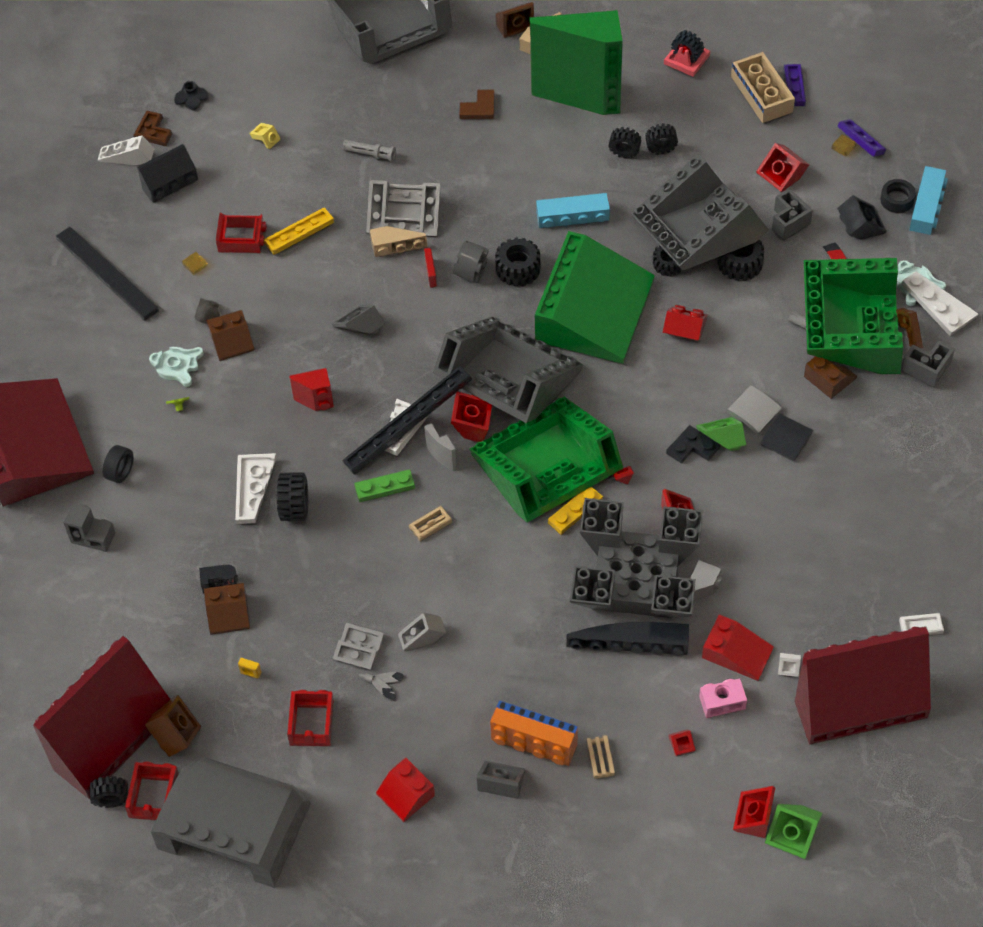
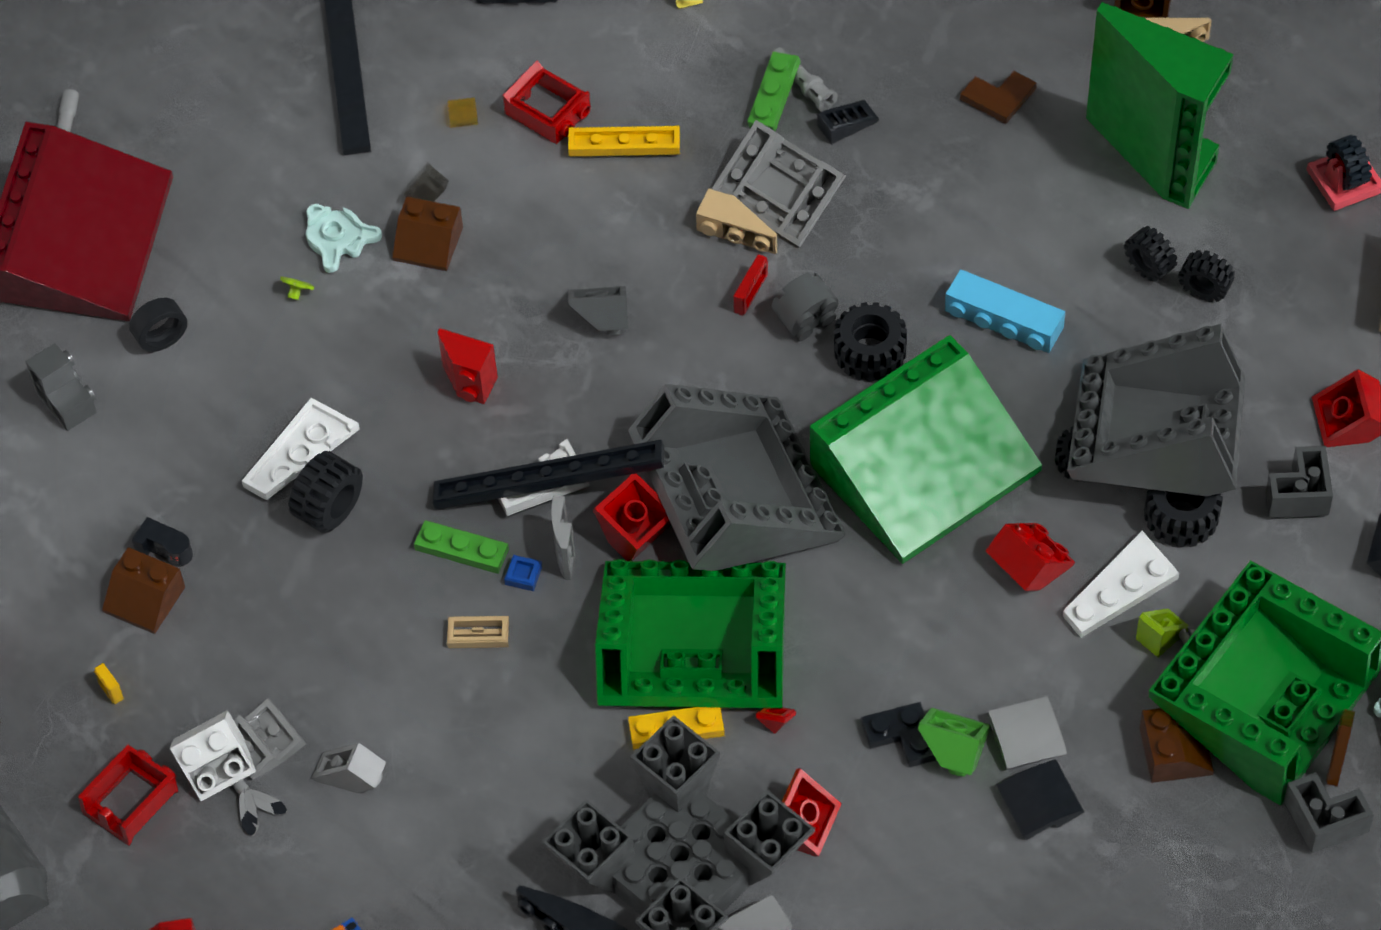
camera: 35 degrees right, 0 degrees up
sticker [823,242,846,259] -> none
none -> white slope [170,710,256,801]
none -> blue tile [504,555,543,591]
none -> bright green plate [747,52,801,132]
none -> black slope [817,100,879,144]
none -> white wing [1063,531,1179,638]
none -> lime slope [1136,608,1189,658]

